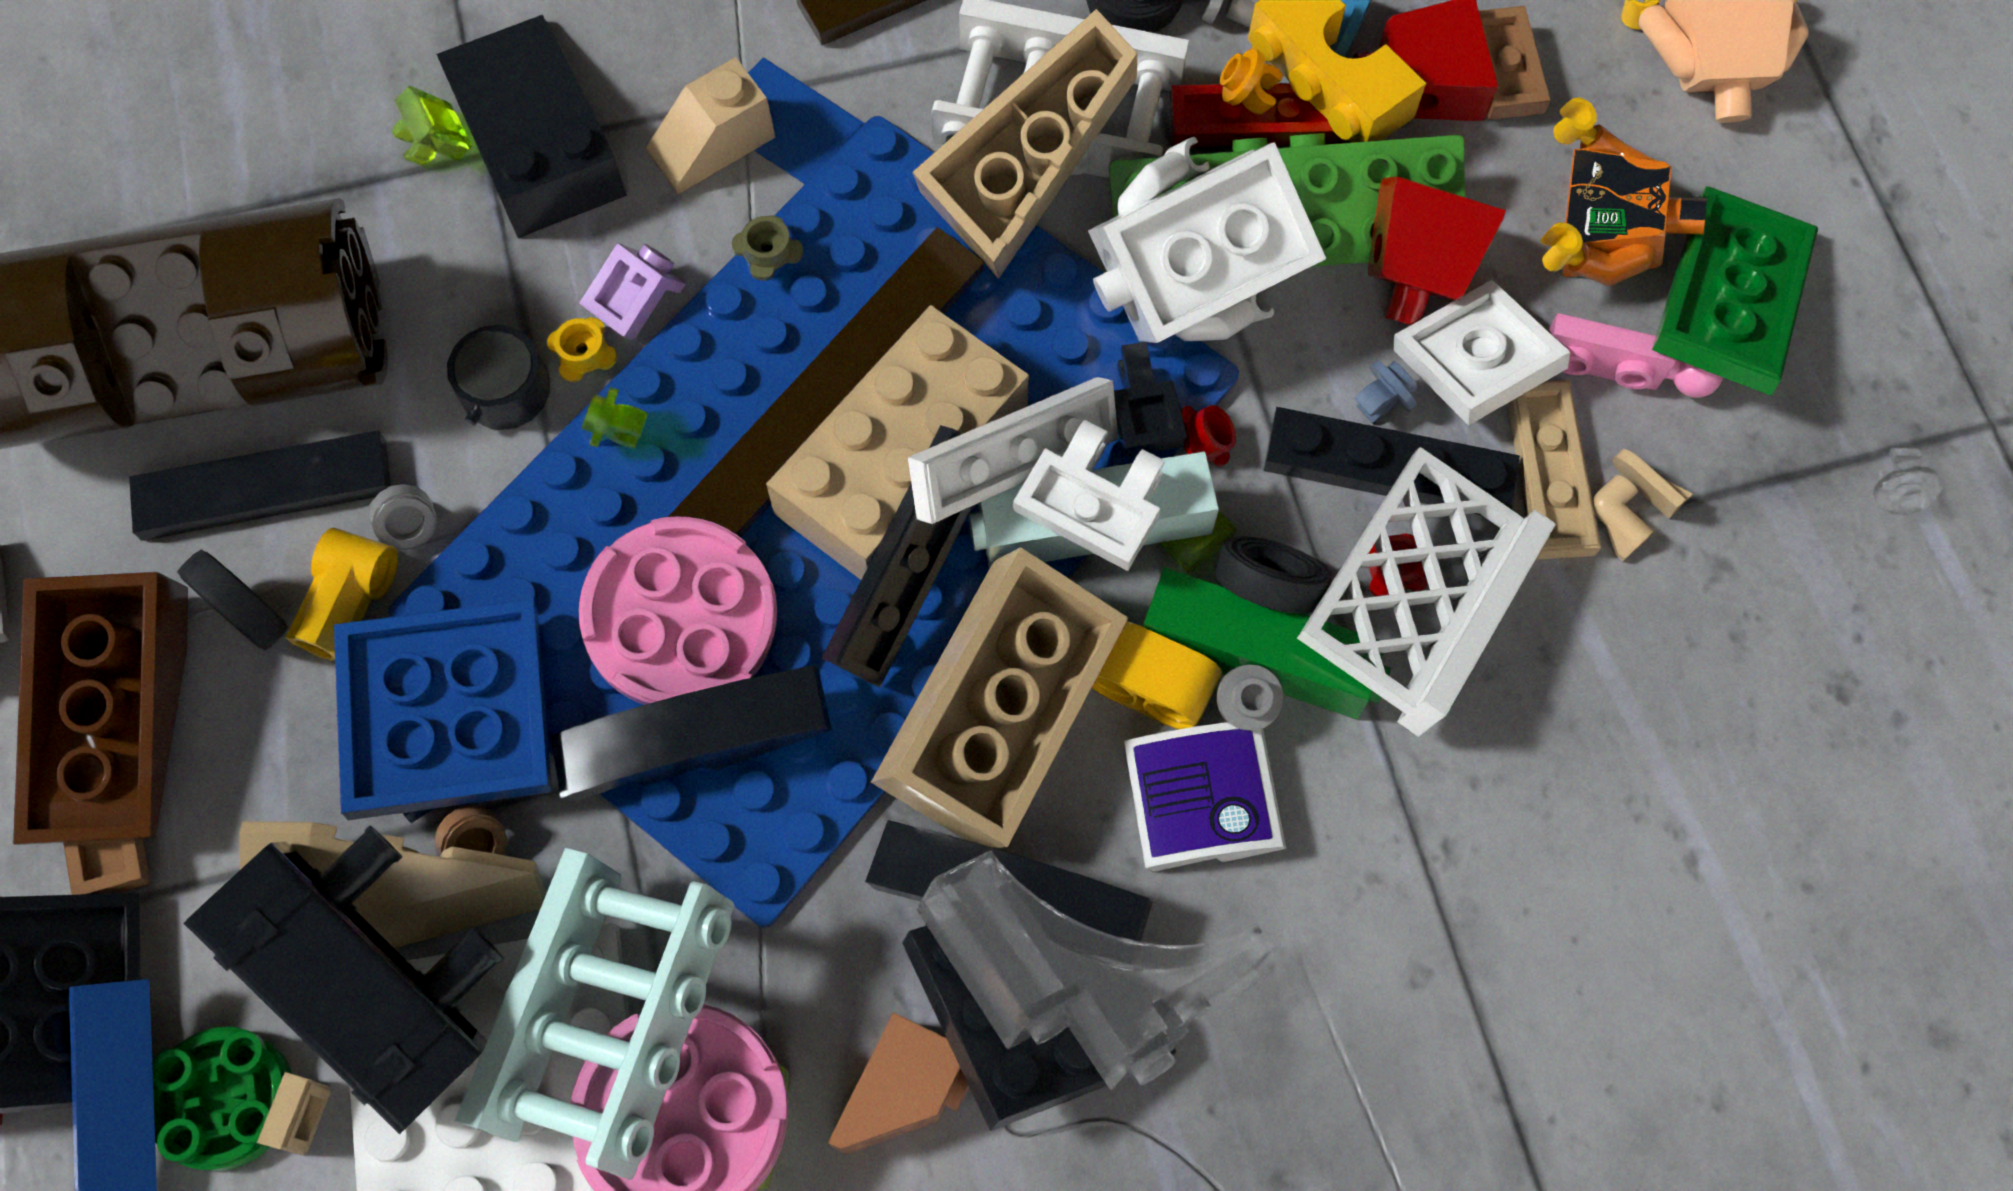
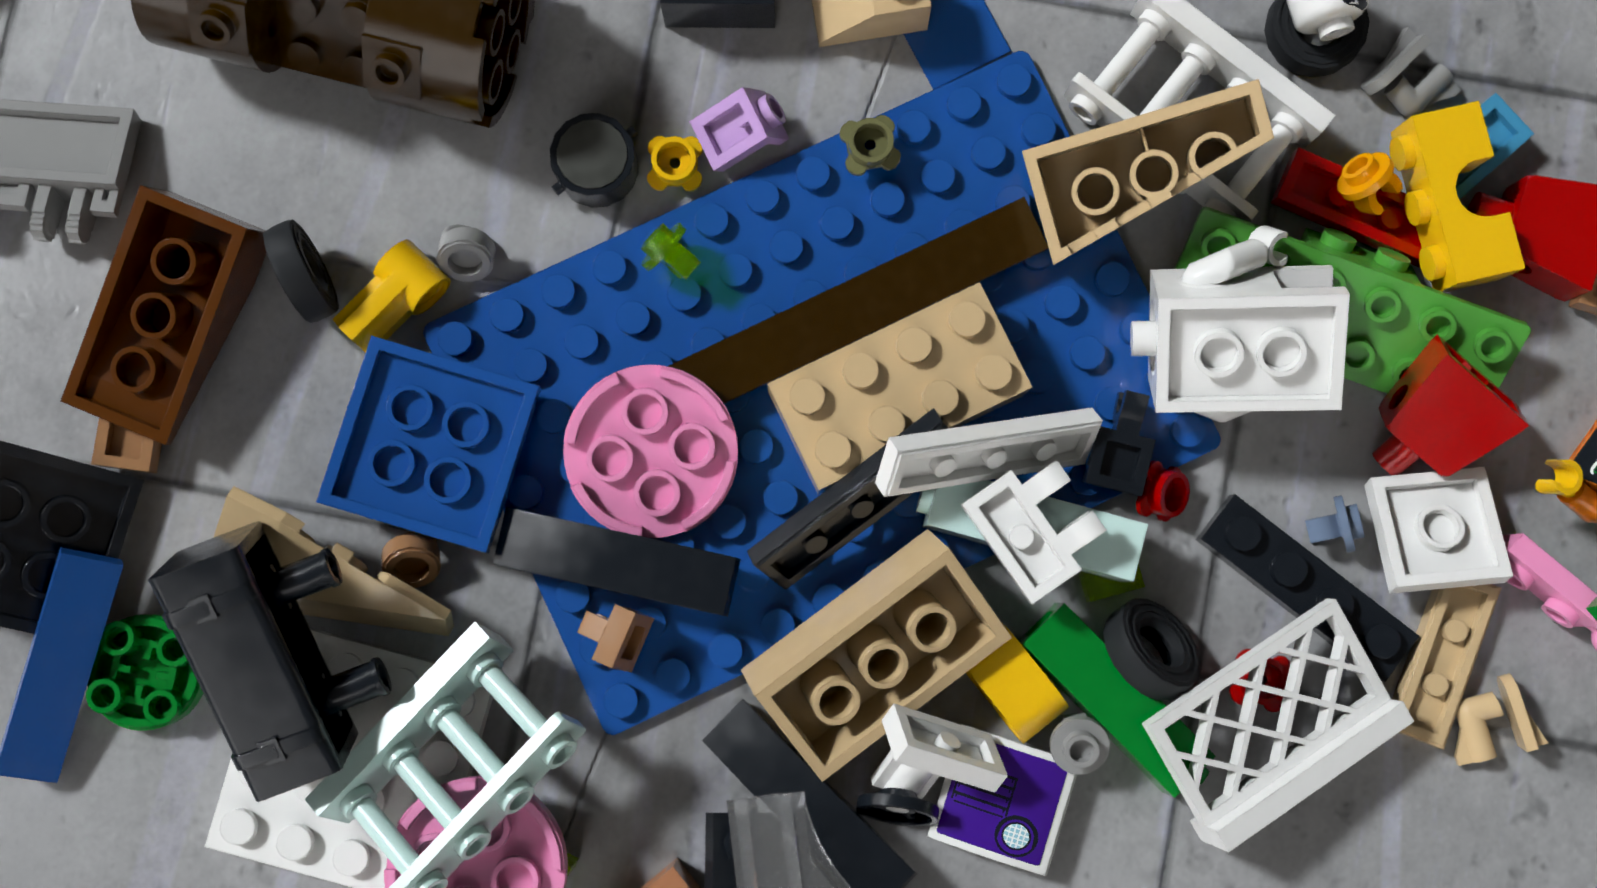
camera: 25 degrees right, 15 degrees up
black tile [129,430,391,541] -> none
tan tile [257,1072,331,1156] -> none
none -> medium nougat tile [577,604,655,672]
none -> white piece [856,703,1008,826]

